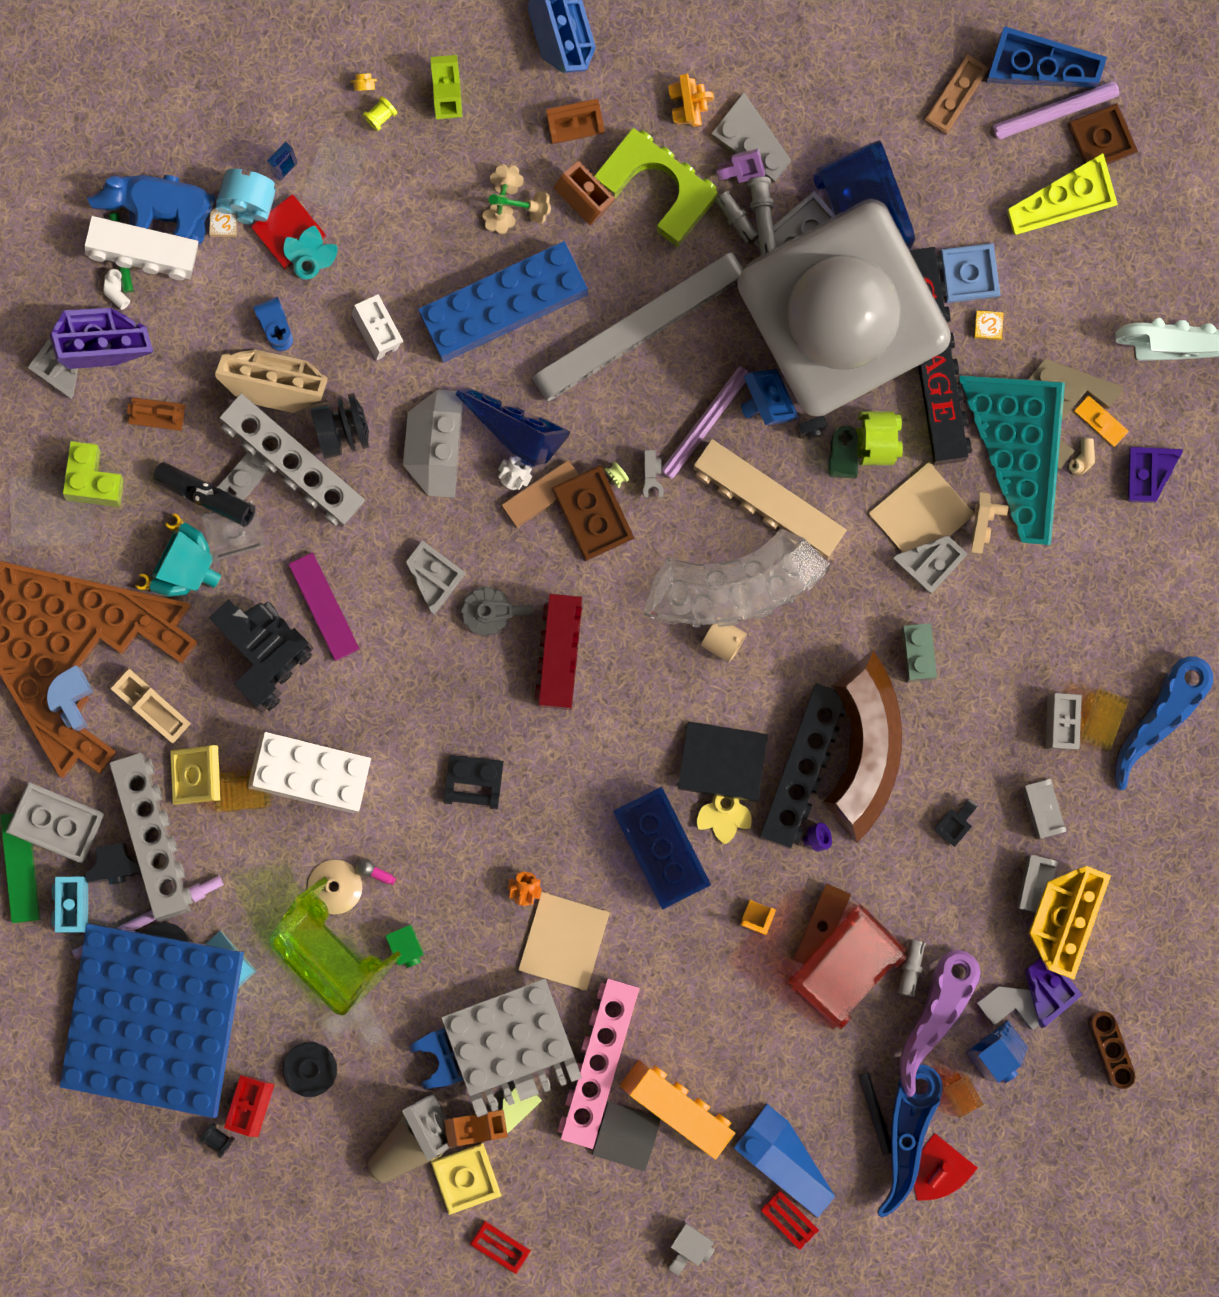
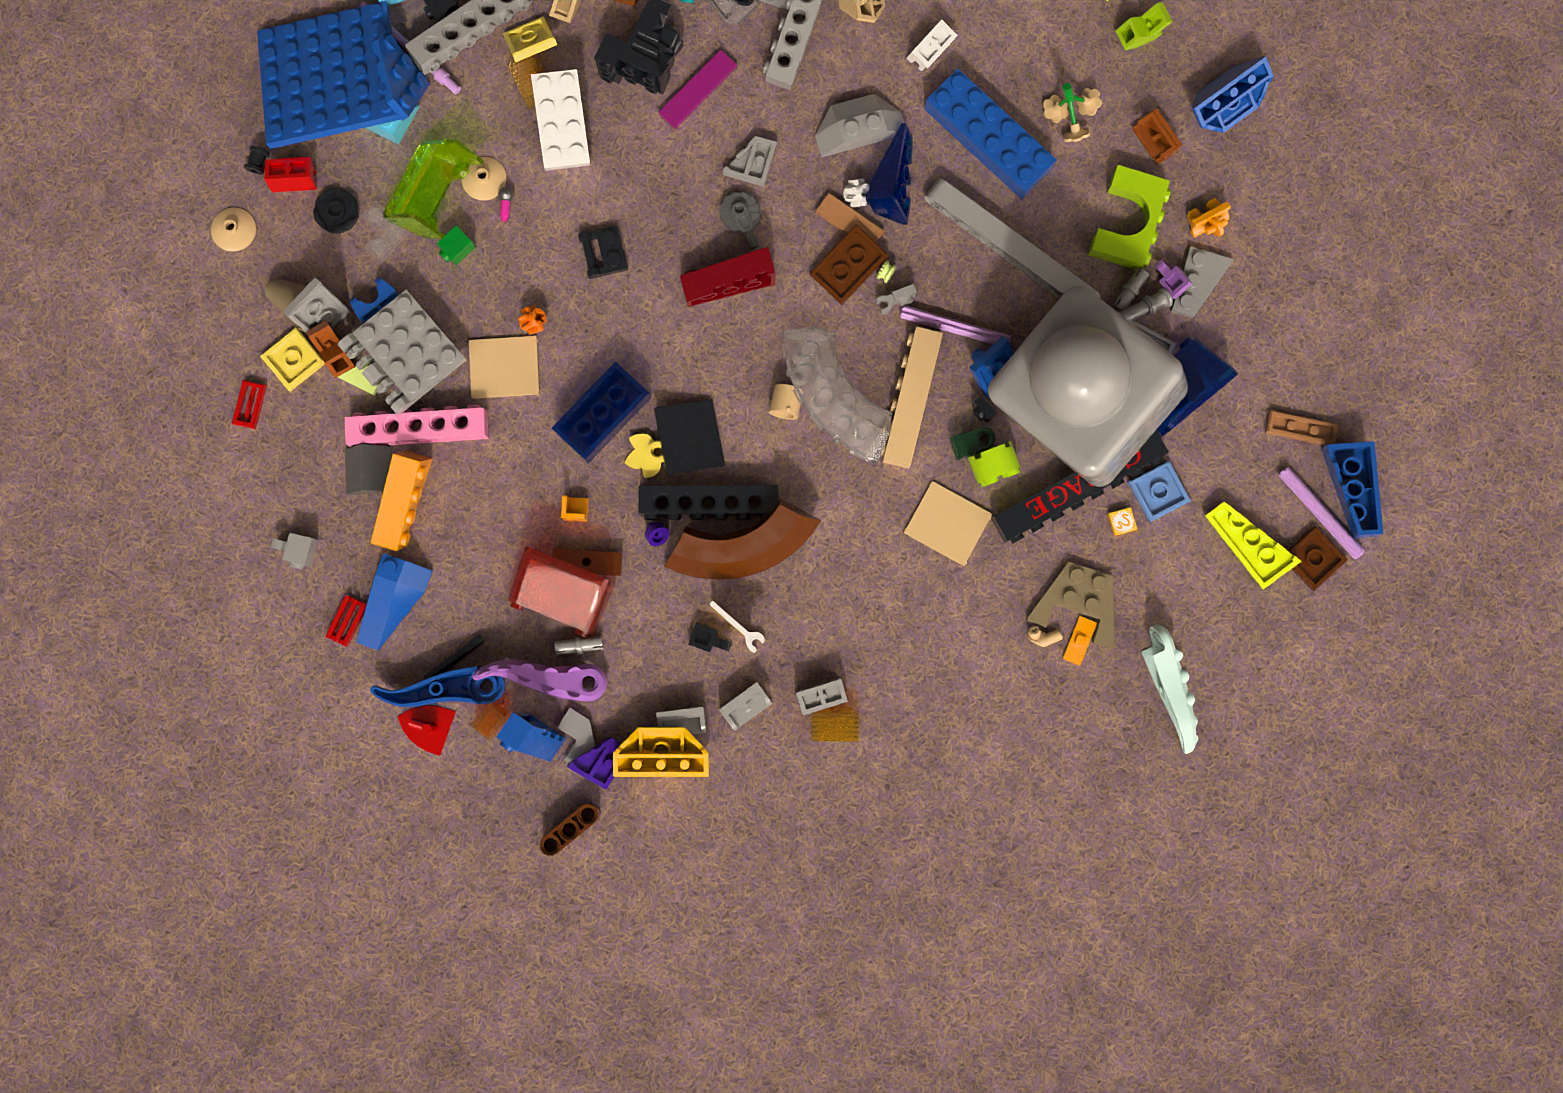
camera: 70 degrees right, 0 degrees up
black wheel [310,393,369,459] -> none
dark orange brick [553,161,615,226] -> none
light grey wing [892,536,968,594] -> none
sand green brick [901,623,937,683] -> none
teal wing [959,375,1065,545] -> none
tan plate [971,492,1008,553] -> none
blue animal [1114,656,1213,791] -> none
dark purple wing [1128,447,1183,503] -> none
none -> tan dish [211,207,256,252]
none -> blue plate [371,29,430,121]
none -> white flag [710,601,765,653]

